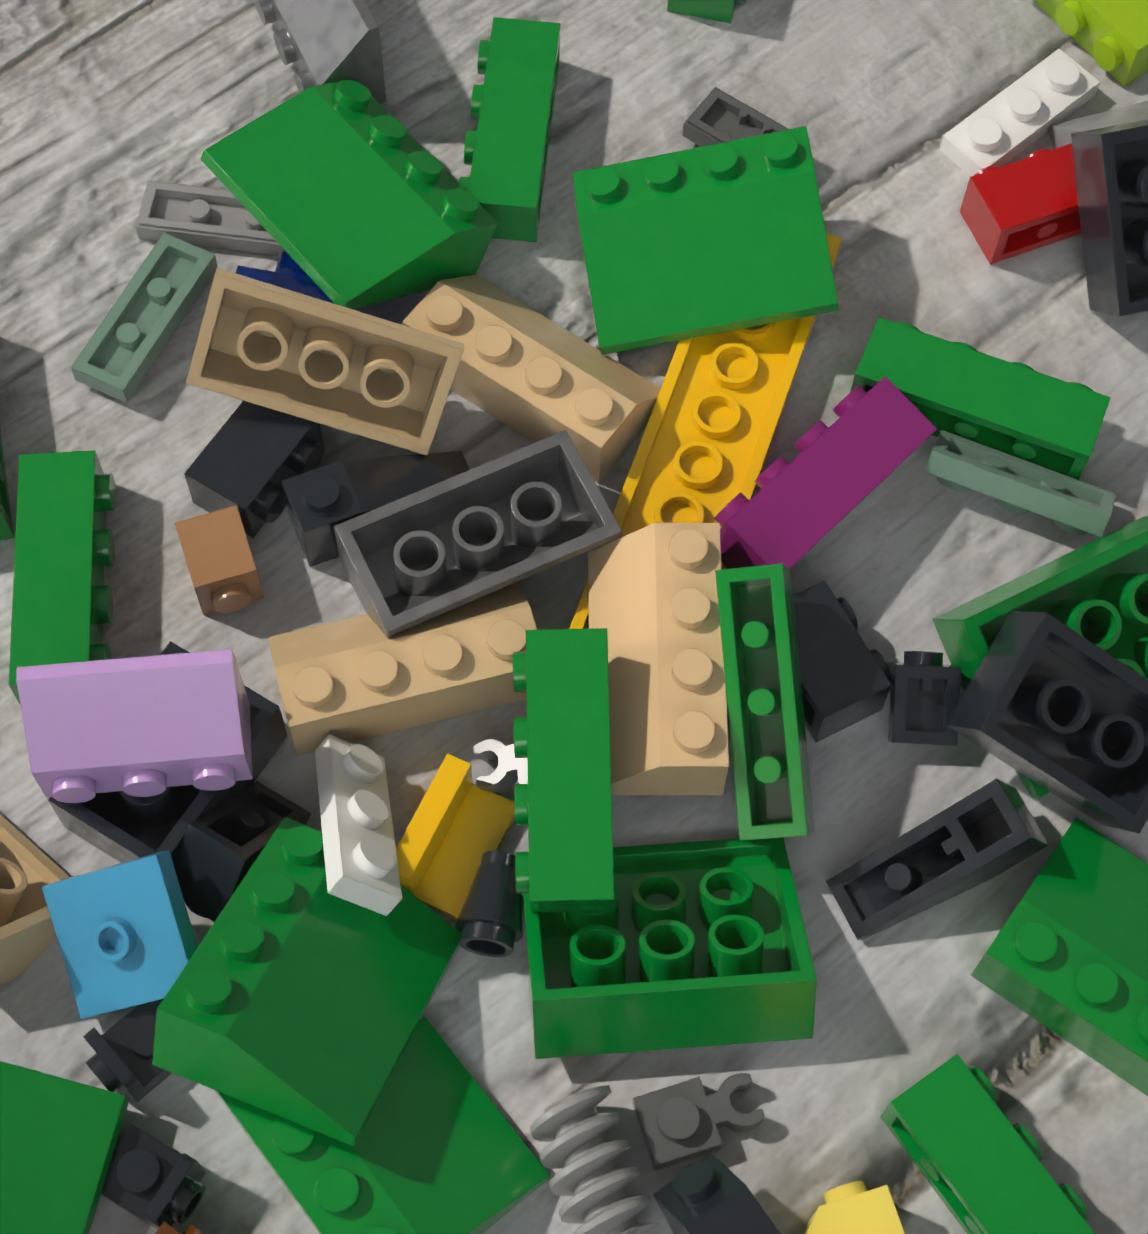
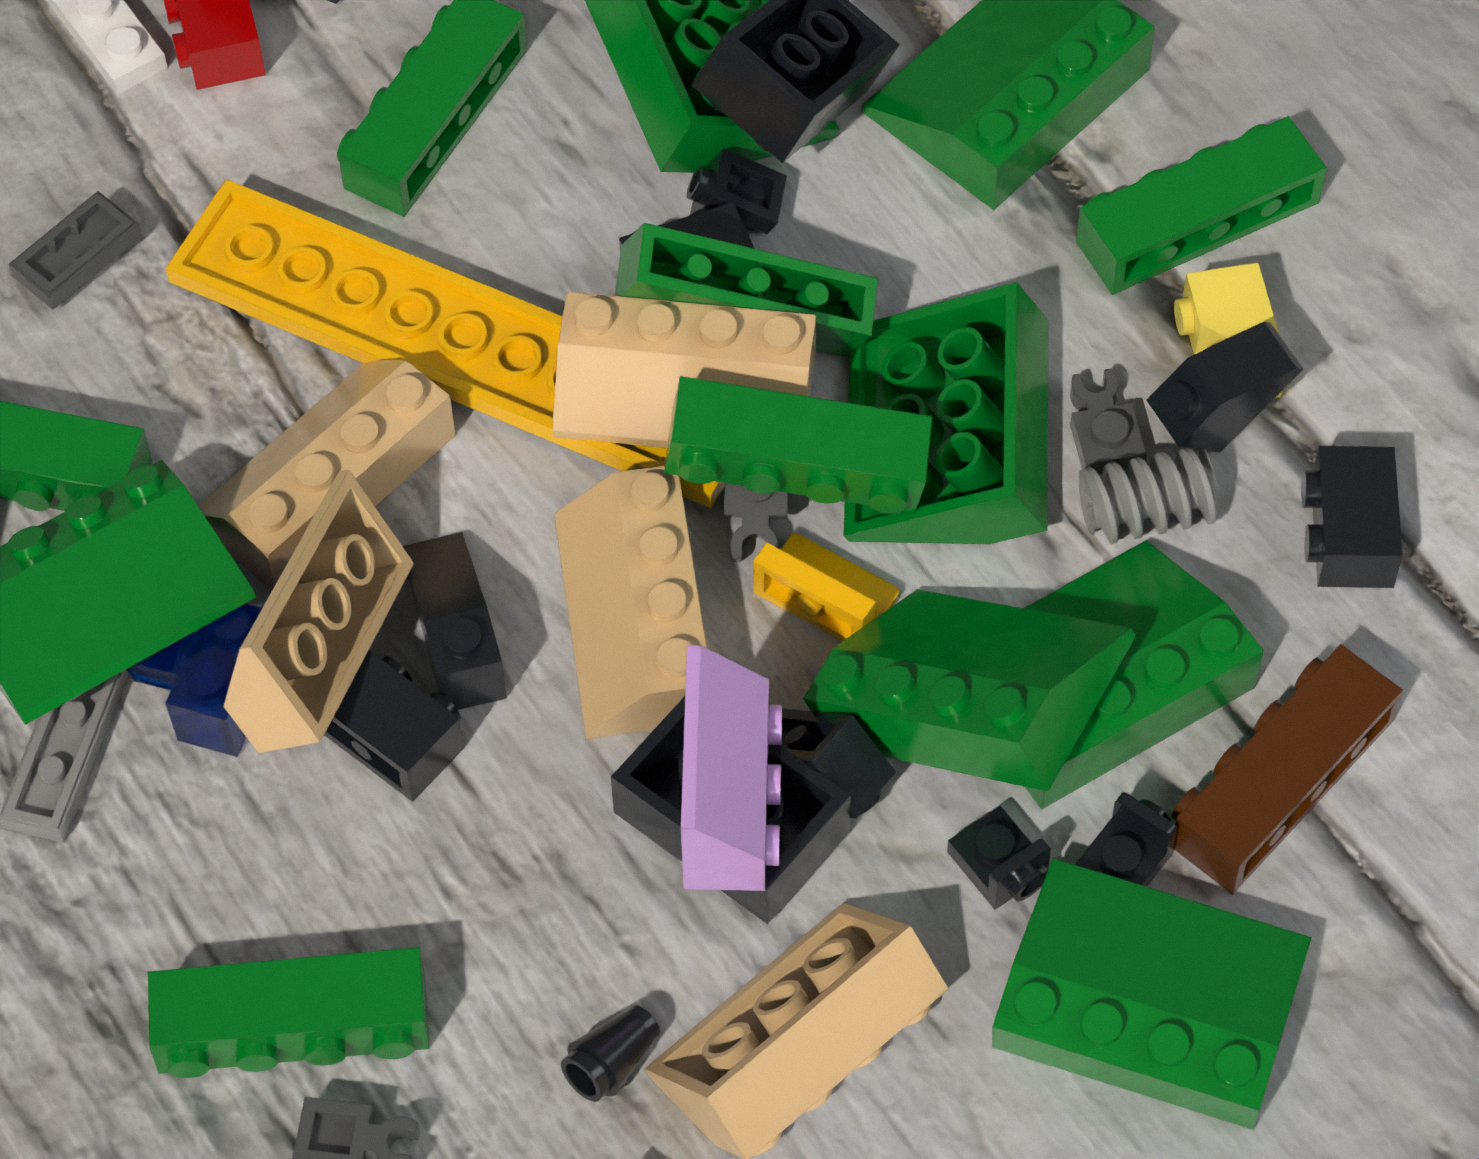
camera: 80 degrees left, 5 degrees down
green brick [9,450,116,704] -> none
dark azure plate [42,850,198,1019] -> none
sand green plate [71,233,218,403] -> none
medium nougat brick [175,505,264,615] -> none
white plate [315,734,402,916] -> none
flat silver slope [334,430,622,637] -> none
black cone [455,851,523,957] -> none
green slope [573,126,839,355] -> none
magenta brick [714,376,937,569] -> none
black slope [826,778,1049,940] -> none
sand green plate [924,430,1116,537] -> none

